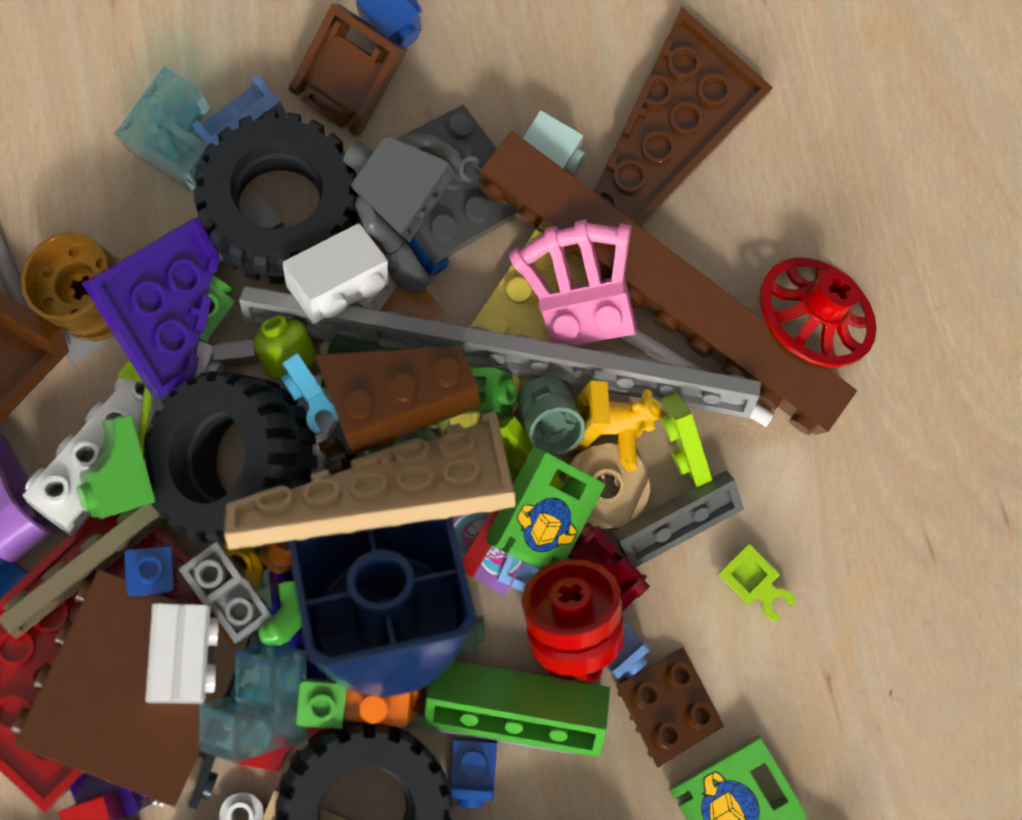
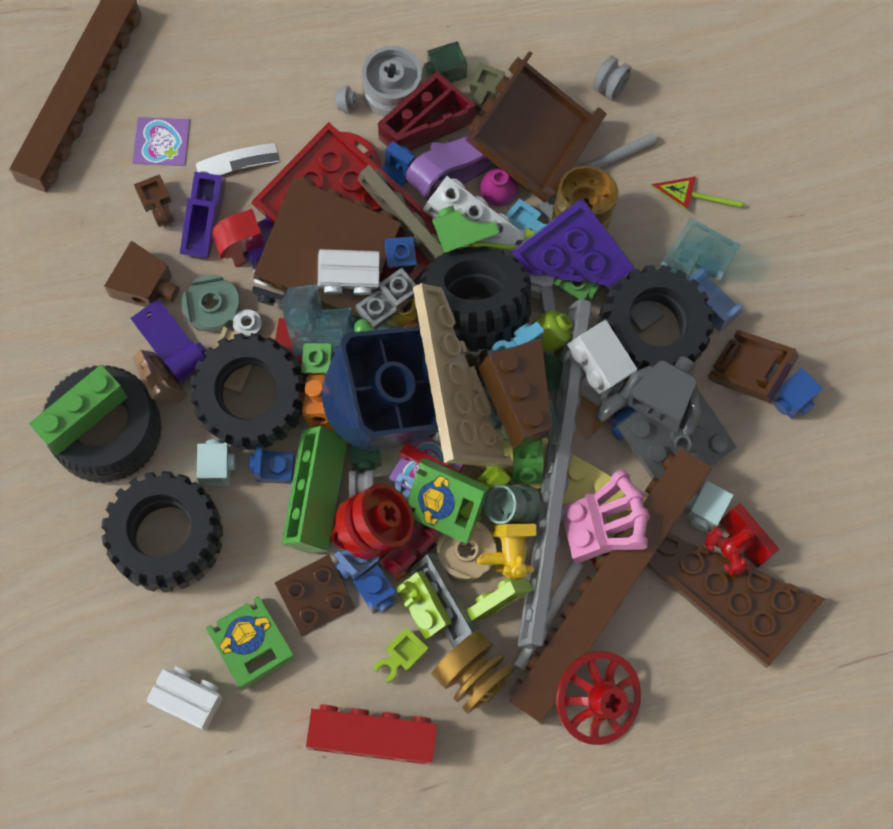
camera: 90 degrees right, 10 degrees down
none -> red brick [306,704,437,766]
none -> light grey wheel [349,470,374,498]
none -> blue bracket [353,565,398,614]
none -> lime plate [396,571,452,640]
none -> pearl gold wheel [431,630,515,714]
none -> dark pink brick [480,169,518,206]
none -> medium azure plate [505,198,545,233]
none -> piece [651,176,744,211]
none -> red piece [704,503,780,576]

